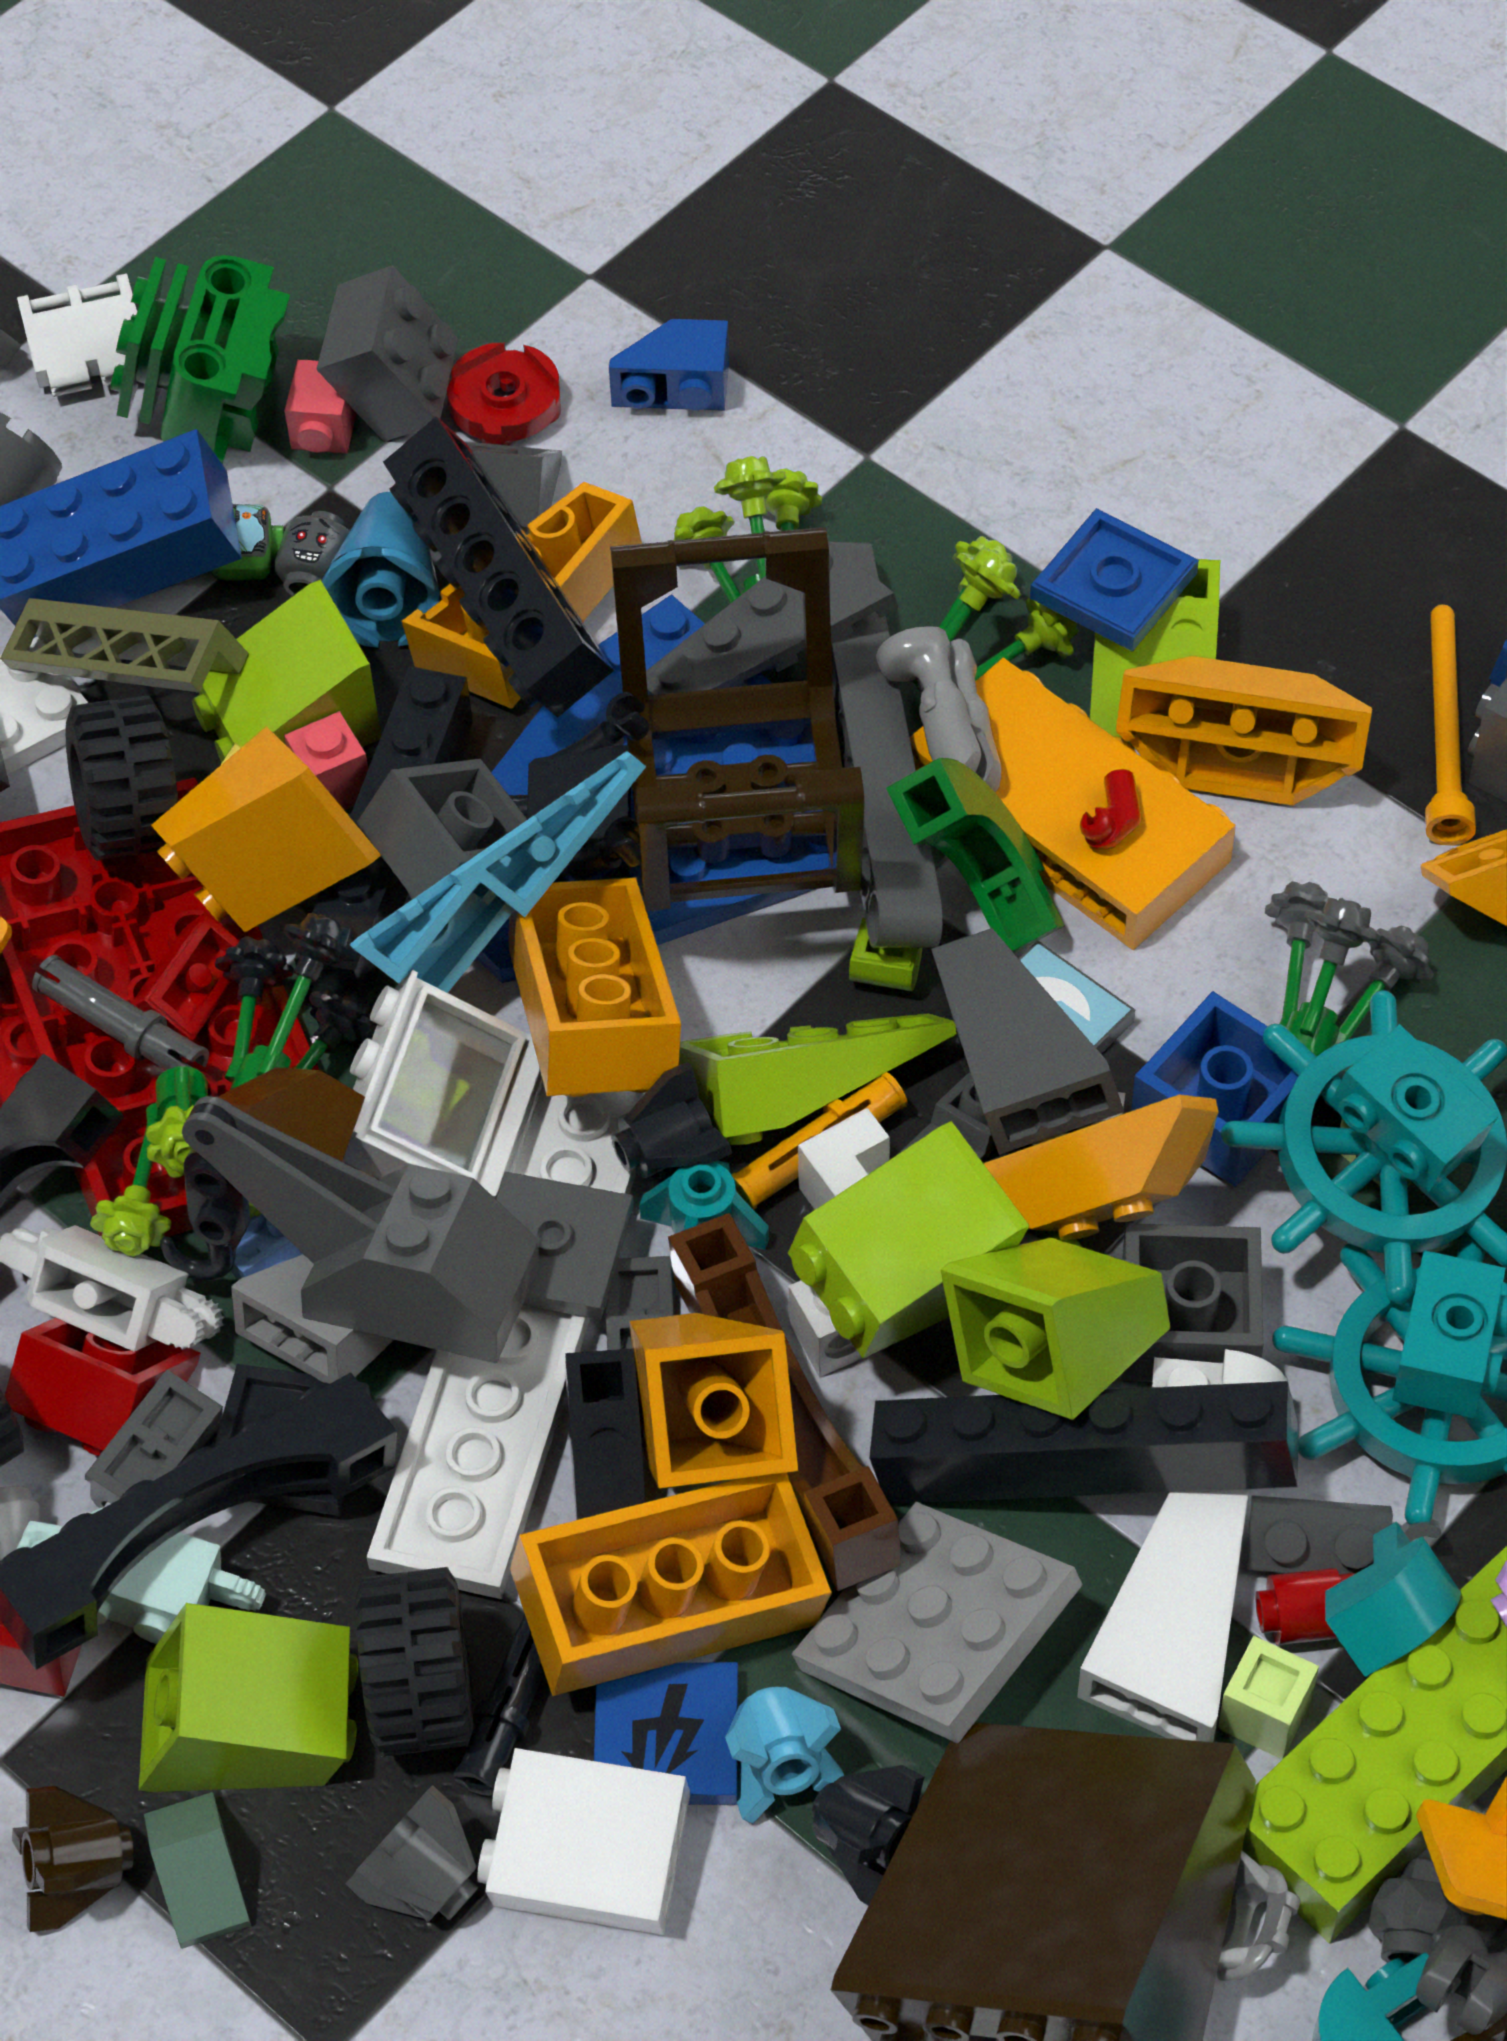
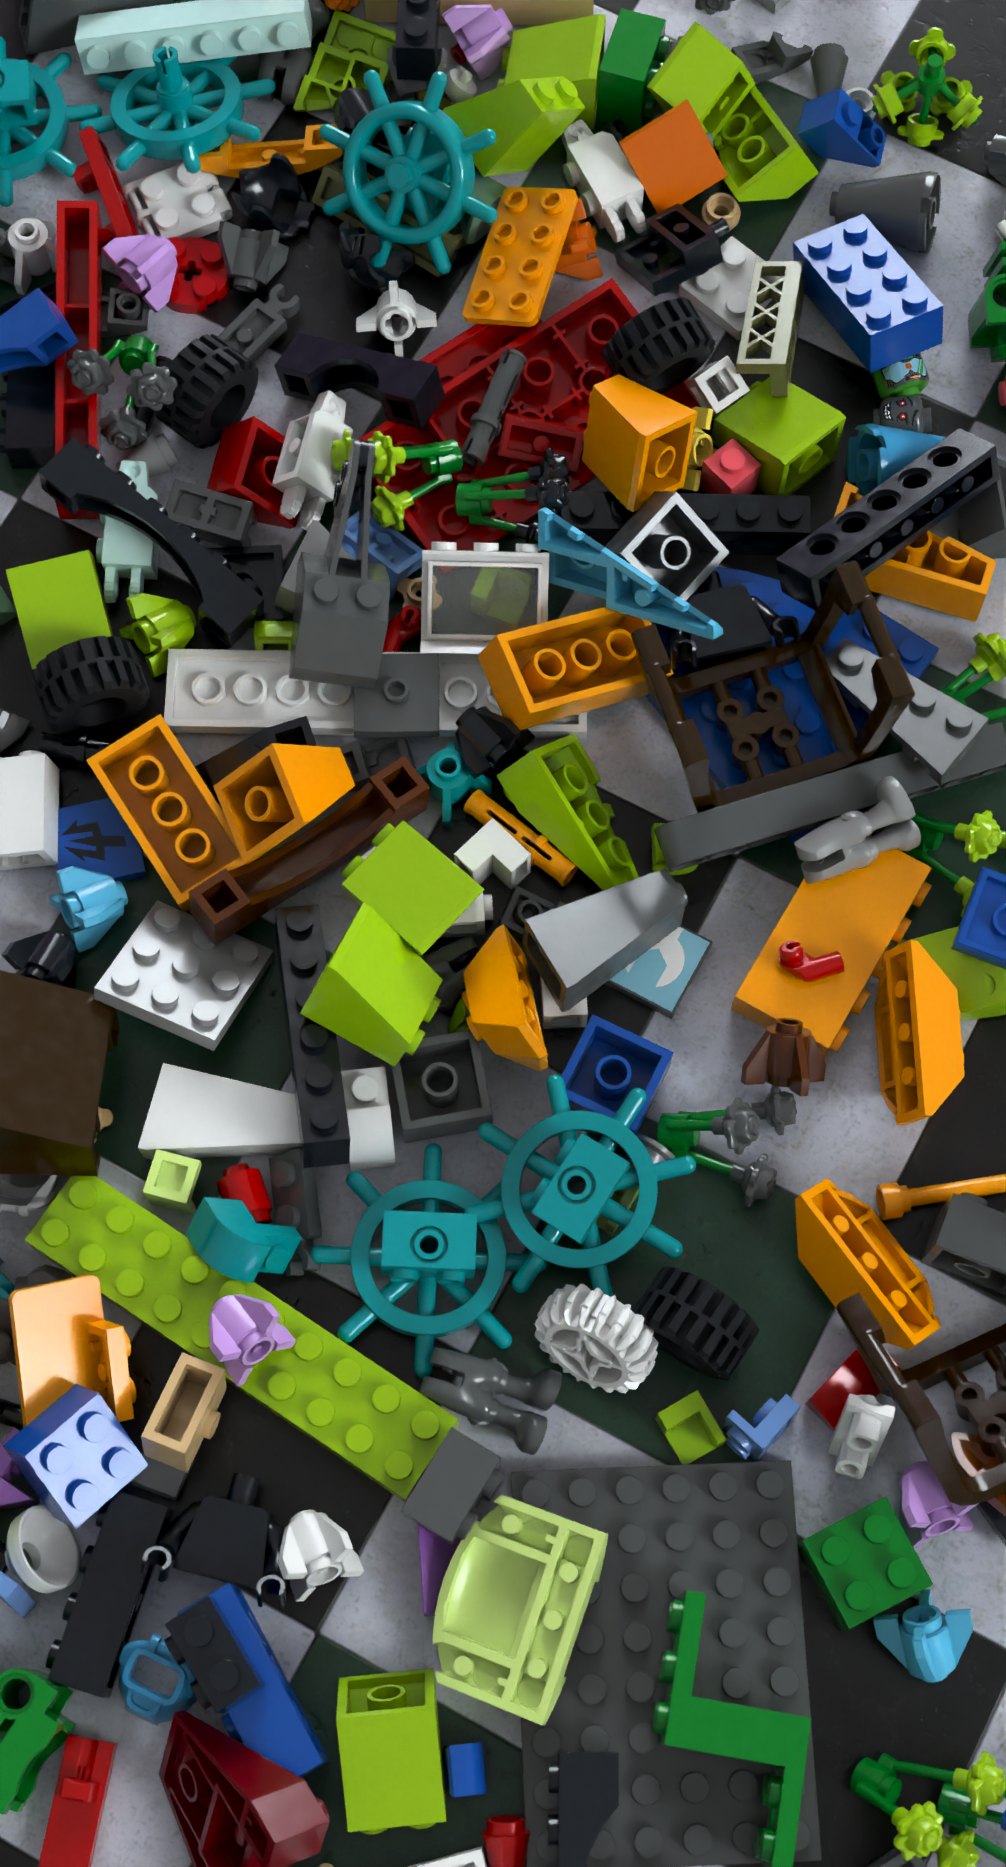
camera: 75 degrees right, 15 degrees up
reddish brown slope [218,1067,365,1162] -> none
green arch [886,758,1065,954] -> none
none -> lime brick [119,592,196,677]
none -> lime brick [253,621,293,650]
none -> white brick [685,355,750,415]
none -> reddish brown brick [741,1018,826,1096]

